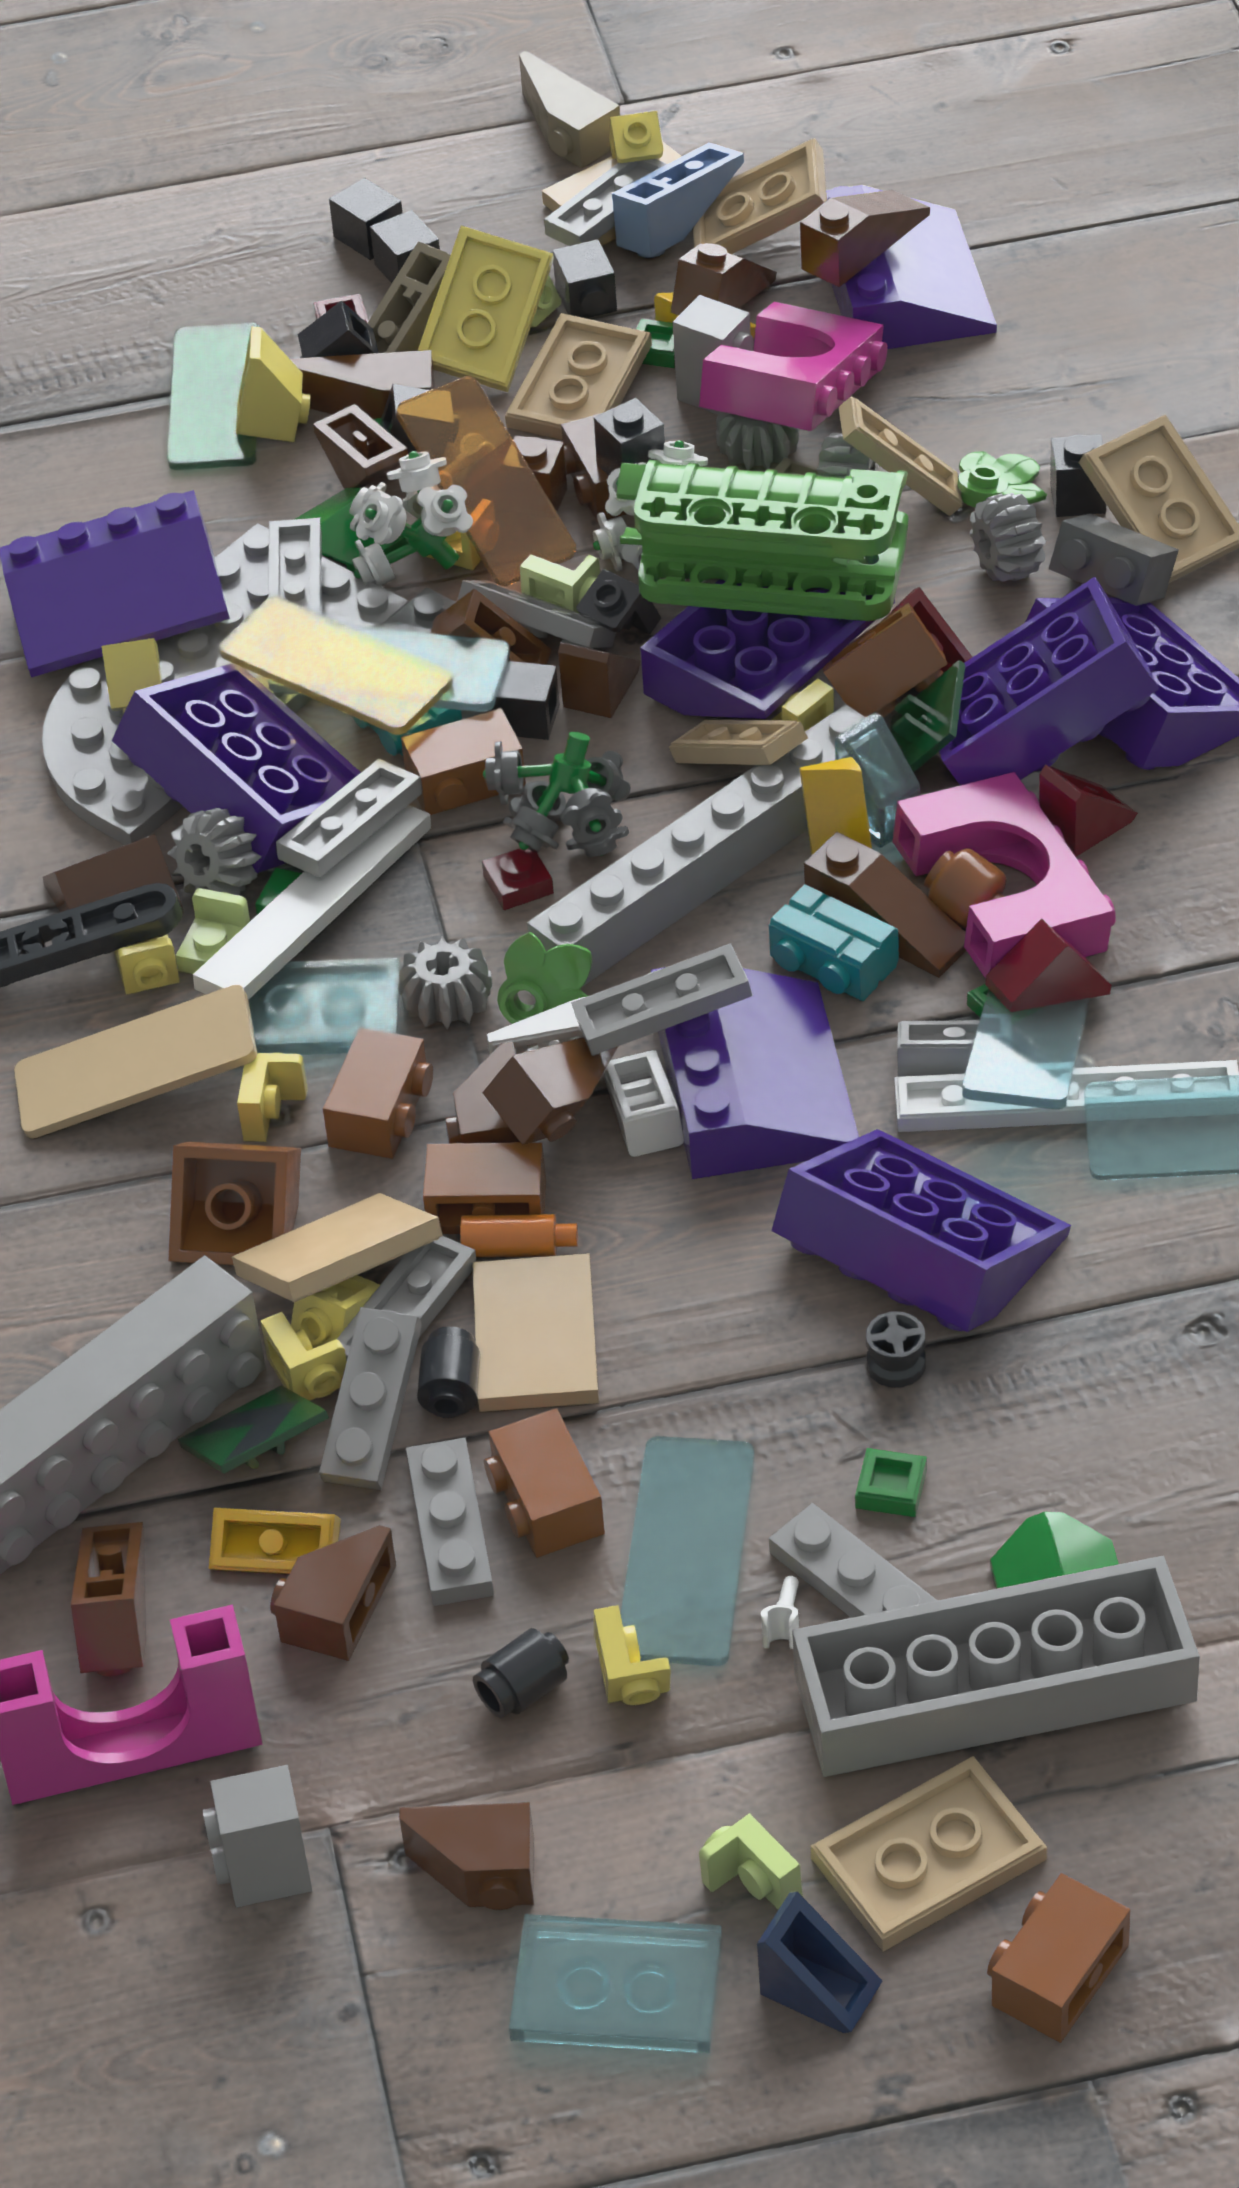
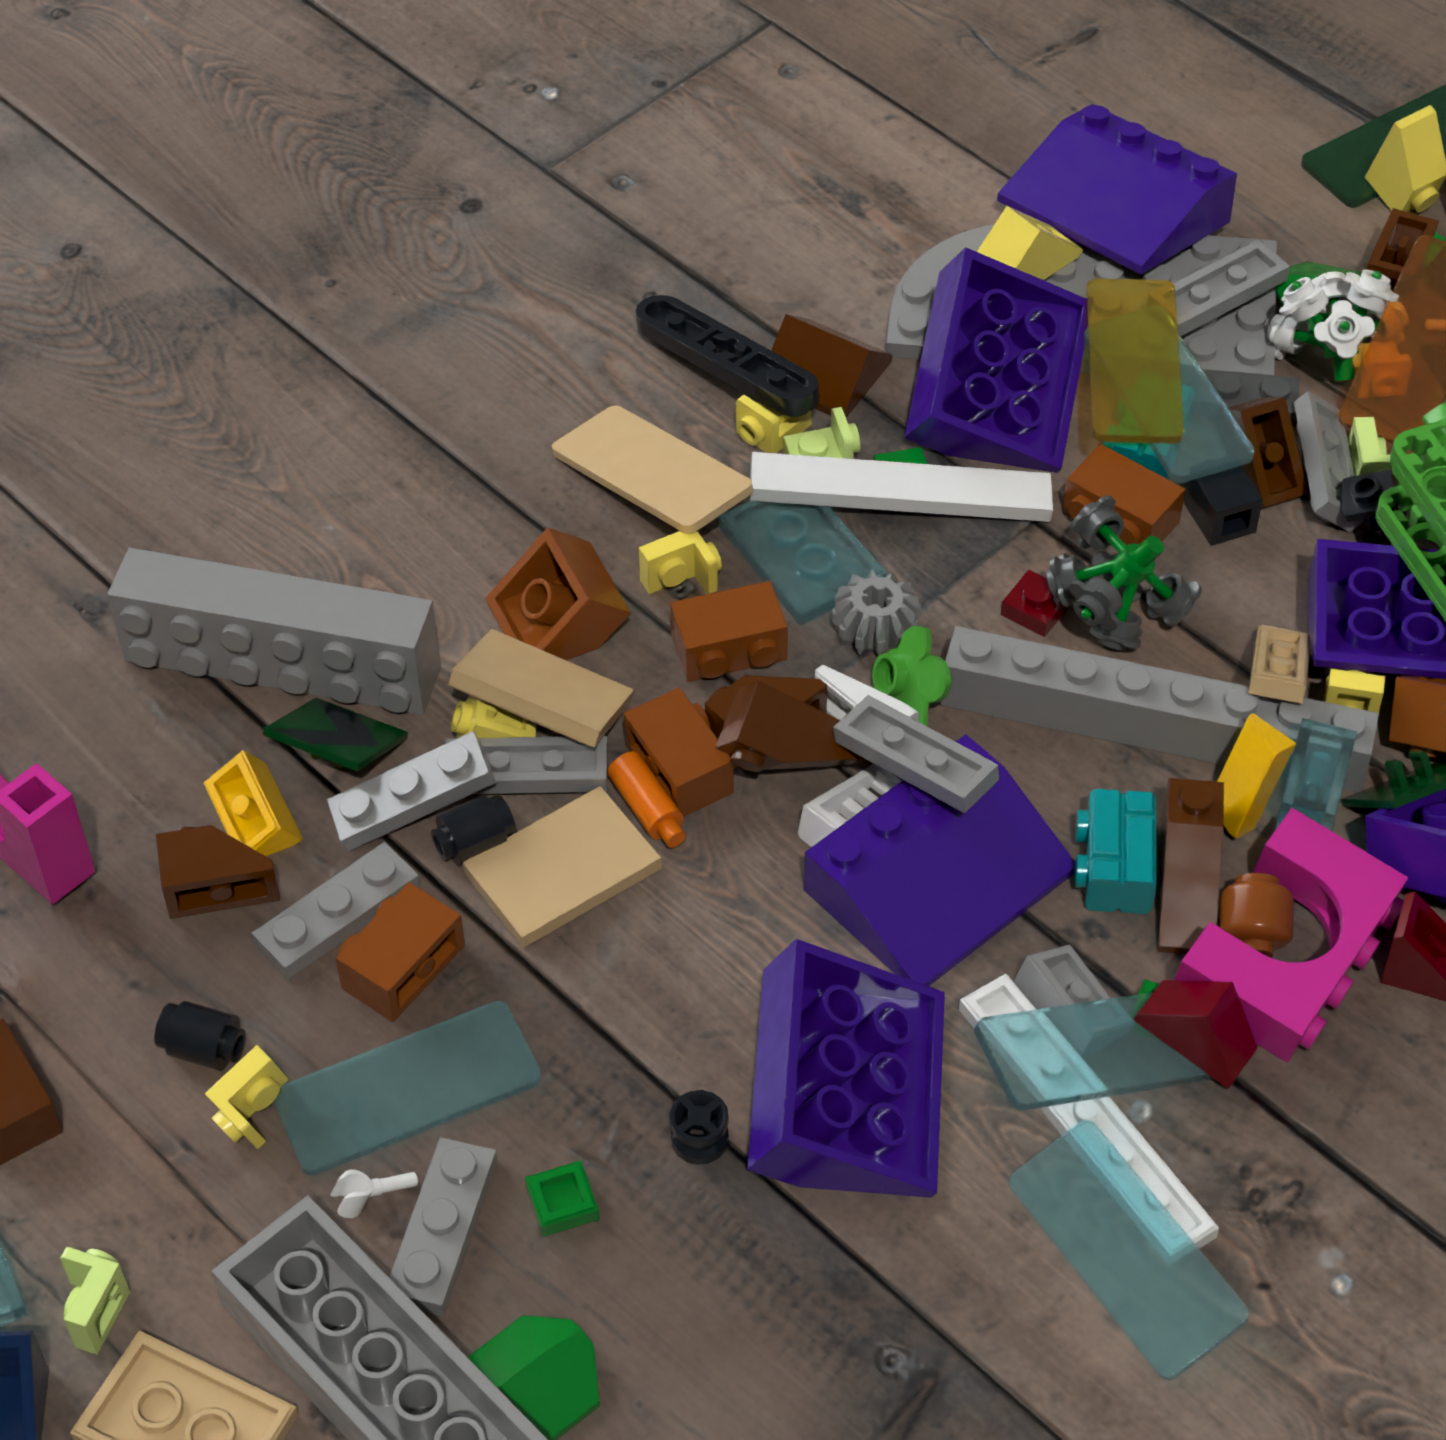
camera: 55 degrees right, 5 degrees up
reddish brown slope [71,1522,146,1676] -> none
light grey gear [167,808,262,895] -> none
light yellow bracket [260,1312,347,1401] -> none
light grey plate [276,758,422,878] -> none
reddish brown slope [558,642,641,718] -> none

